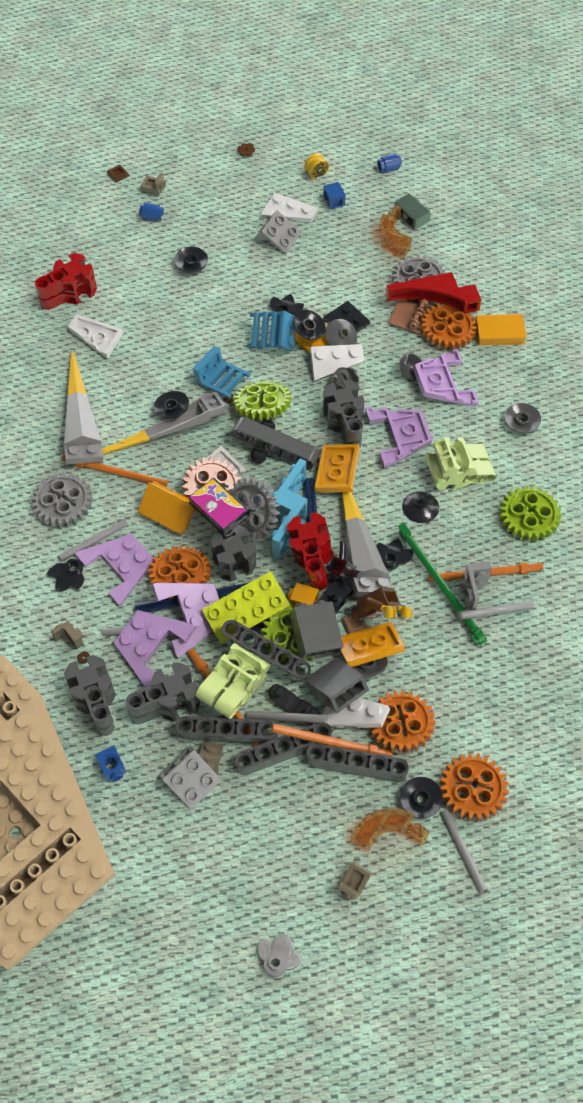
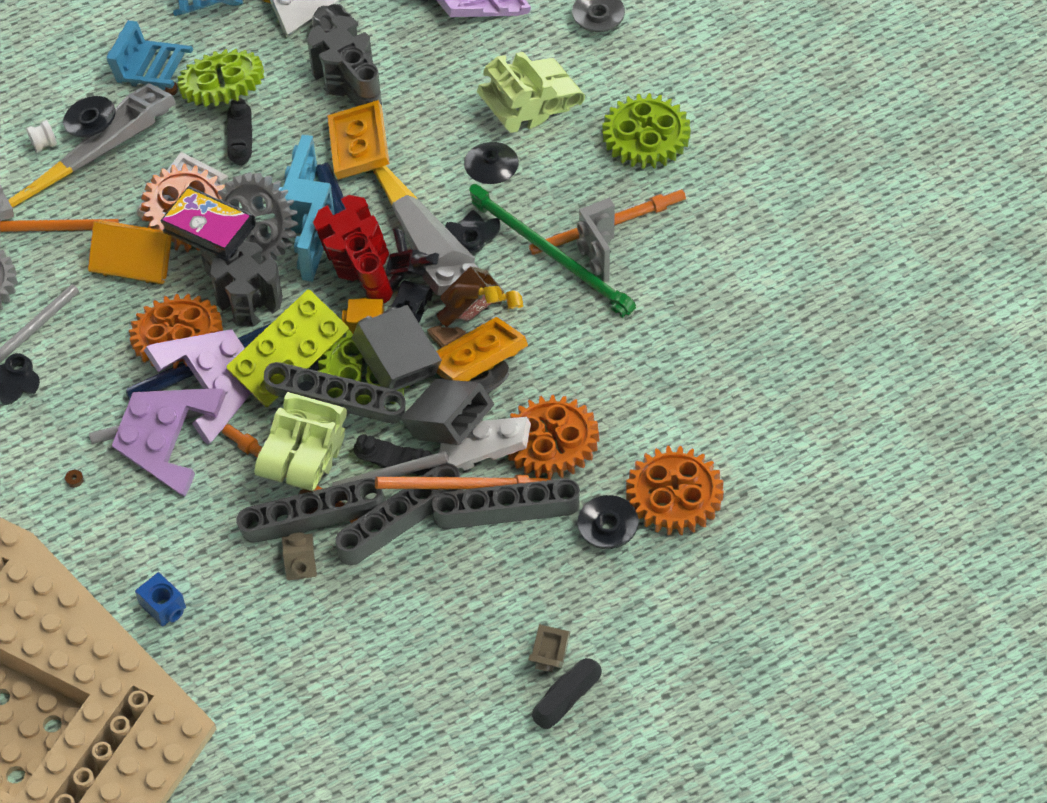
camera: 15 degrees left, 5 degrees down
dark tan bracket [52,621,84,649] -> none
dark grey connector [64,655,116,736] -> none
lavender wing [75,534,153,607] -> none
dark grey connector [126,663,201,724] -> none
light grey bracket [159,745,221,809] -> none
dark grey beam [231,417,320,470] -> none
light grey plate [258,935,302,978] -> none
clear orange arch [351,808,429,852] -> none
lavender wing [365,407,432,468] -> none
light grey piece [441,810,487,893] -> none
light grey bar [459,601,534,620] -> none
none -> white wheel [26,120,57,153]
none -> black piece [532,658,602,729]

